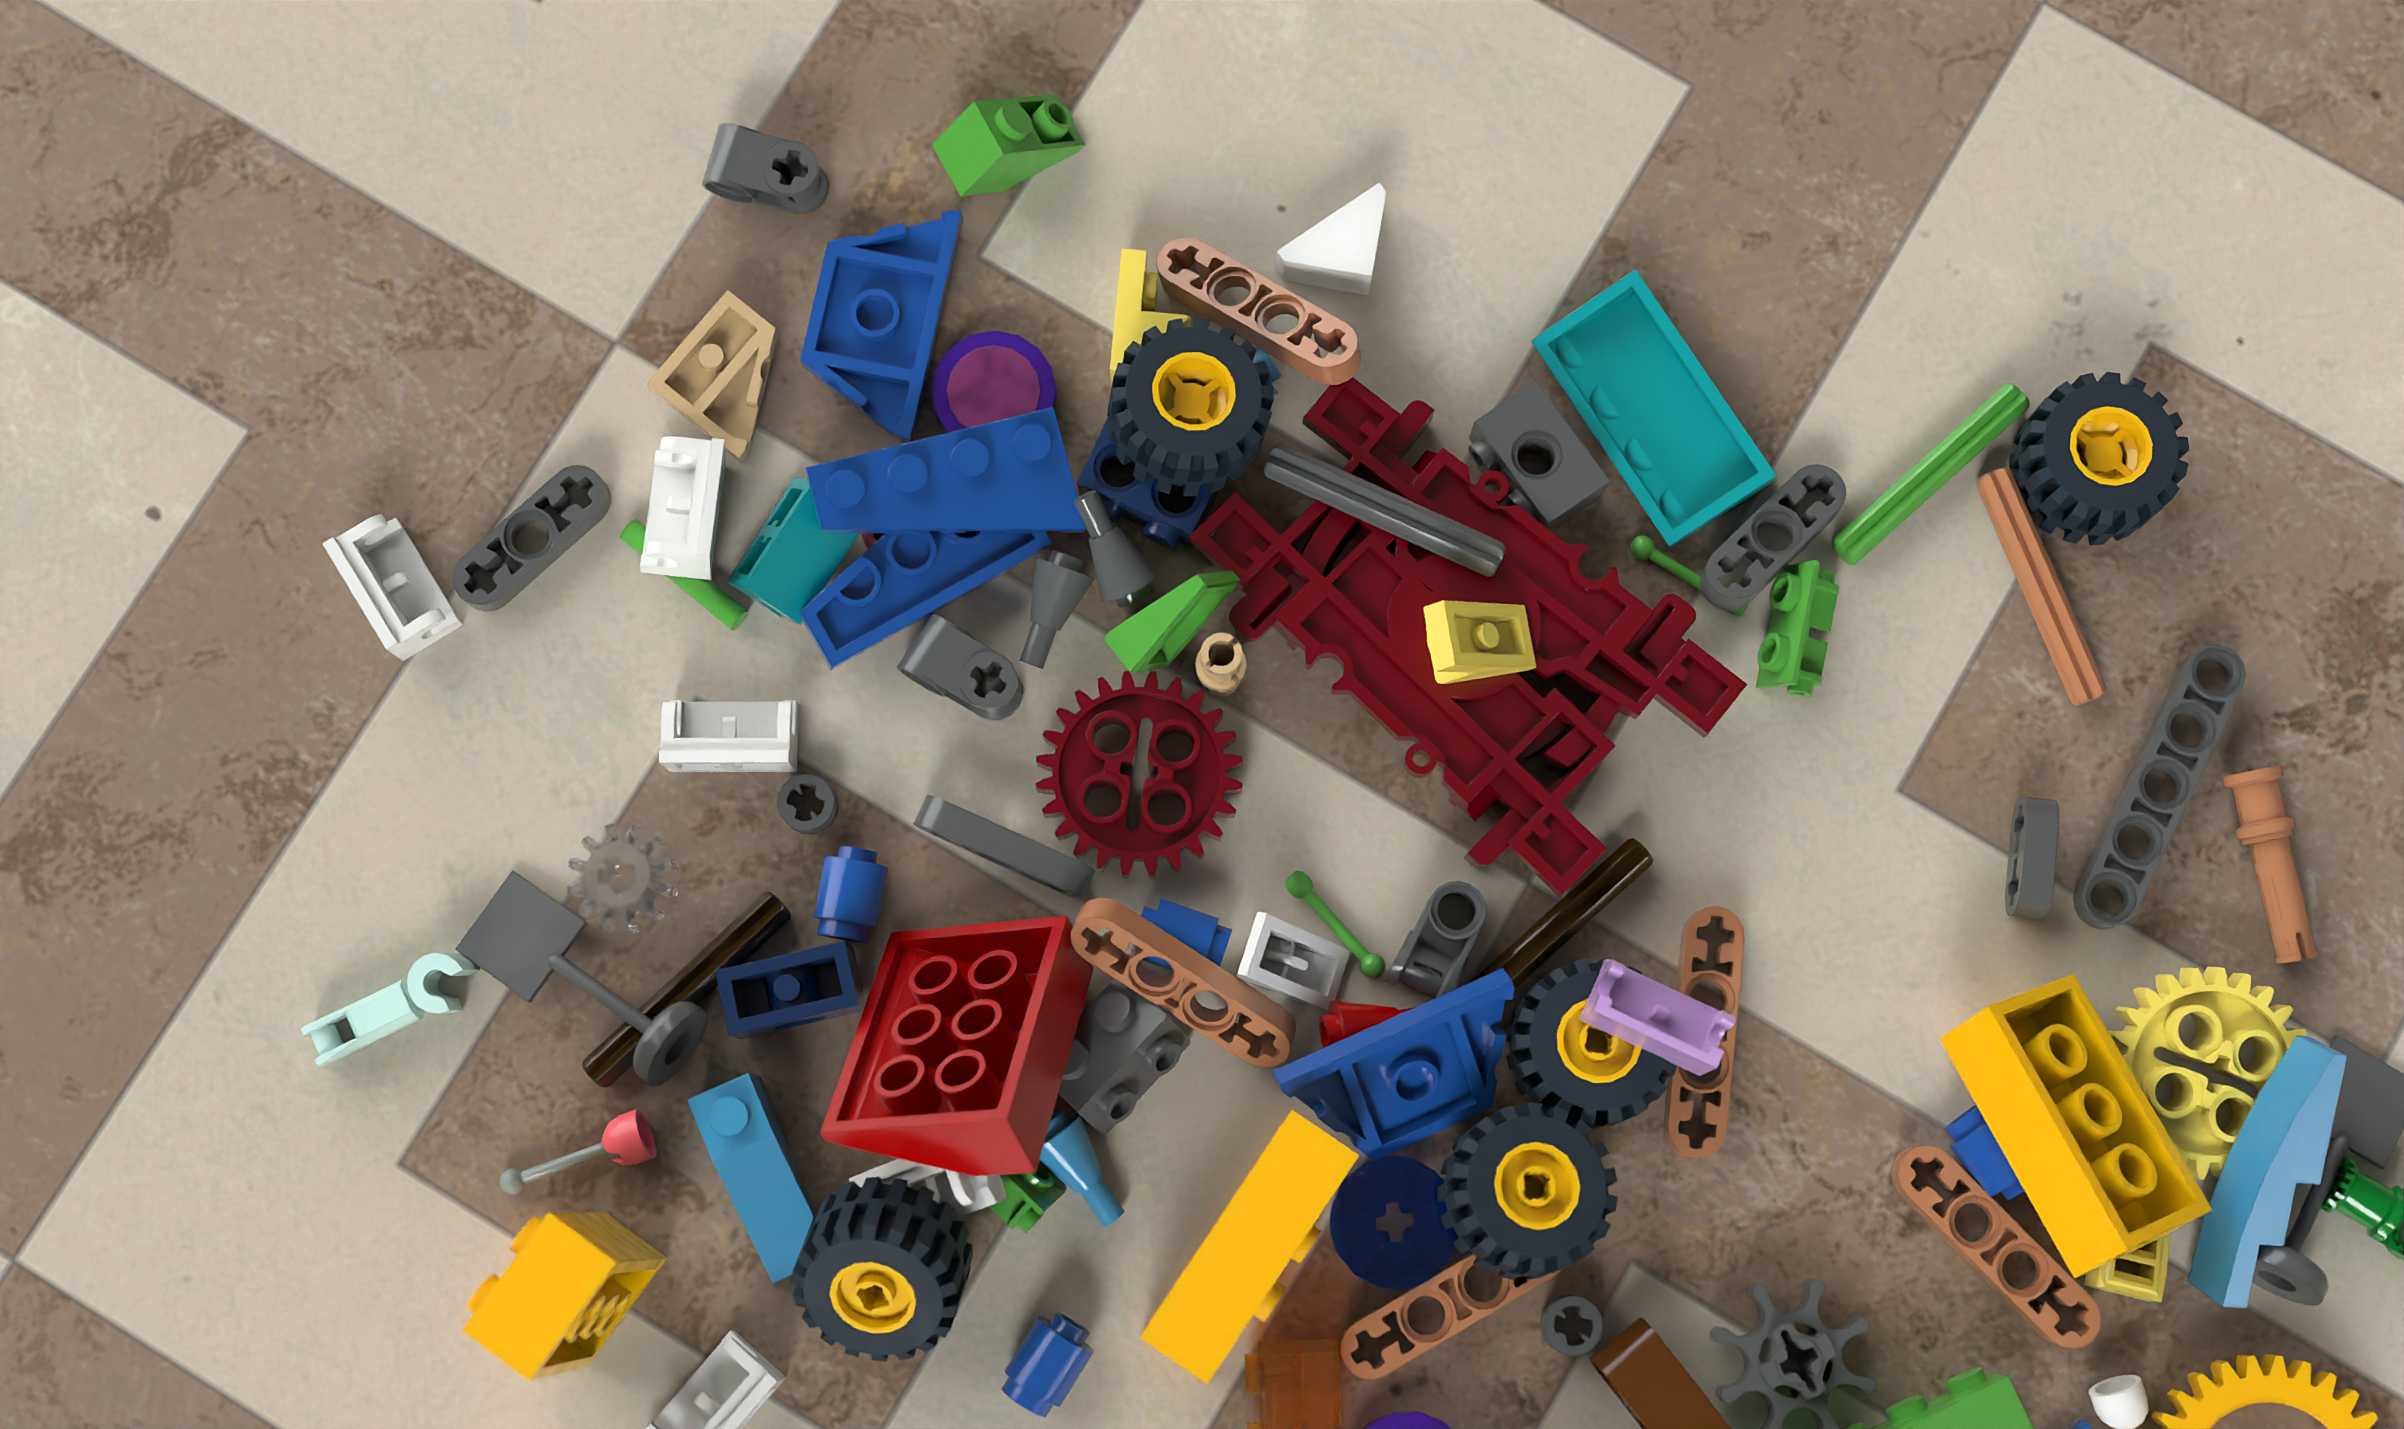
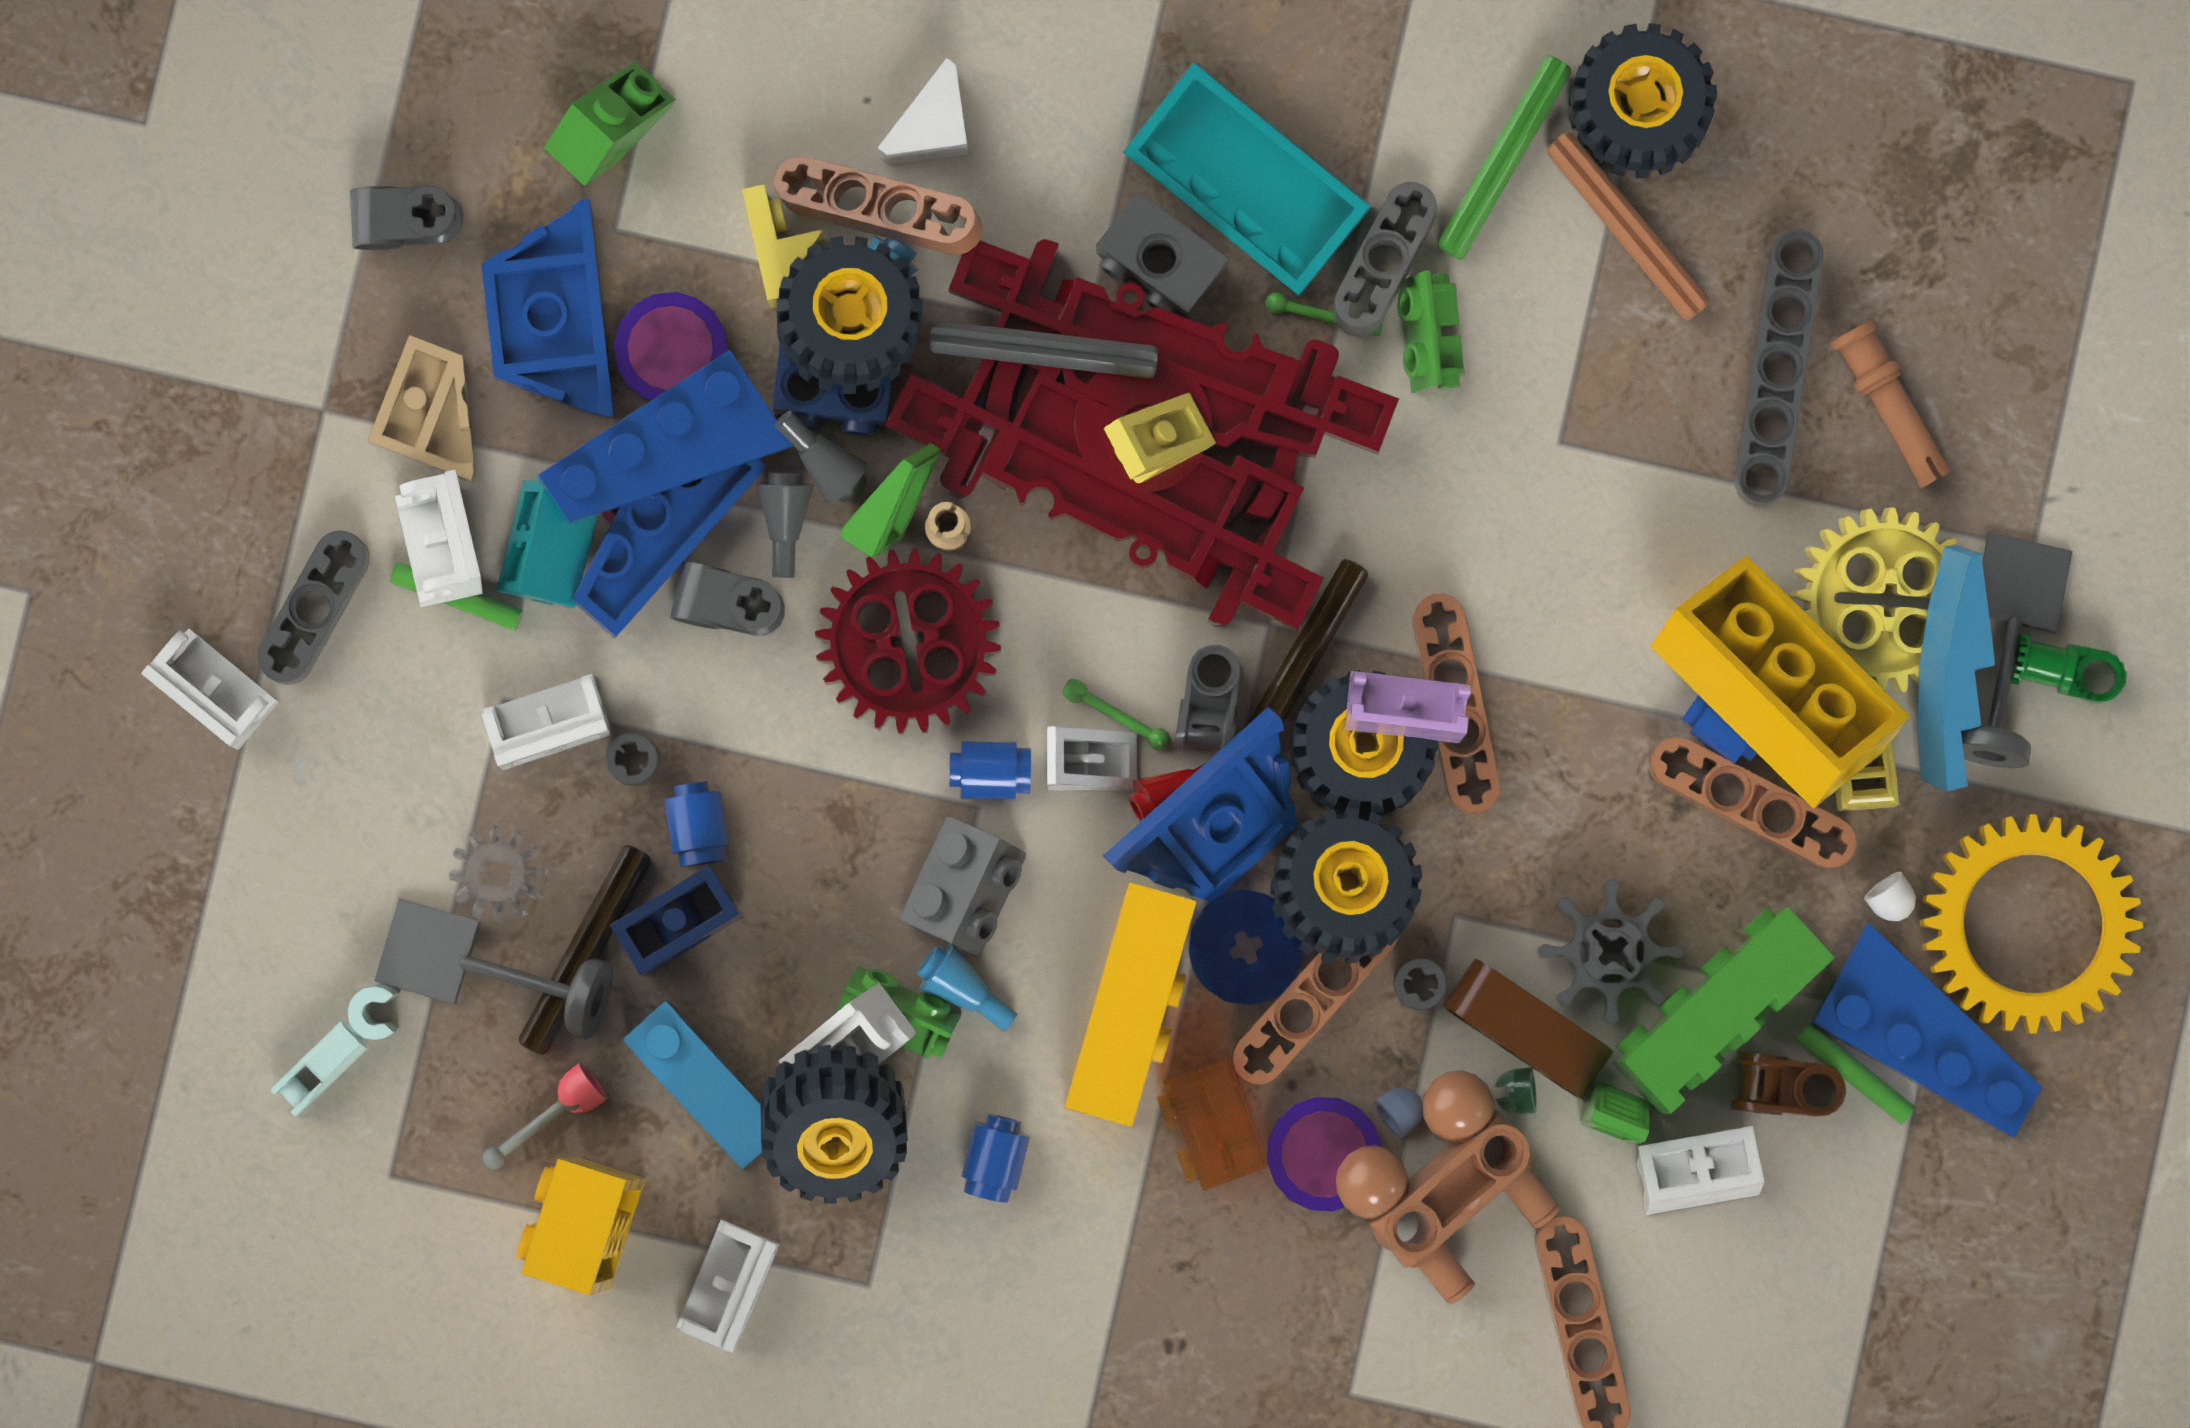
camera: 20 degrees left, 5 degrees up
red slope [820,916,1094,1176] -> none
dark grey beam [913,795,1096,901] -> none
nougat beam [1071,898,1296,1068] -> none
dark grey beam [2005,796,2060,920] -> none

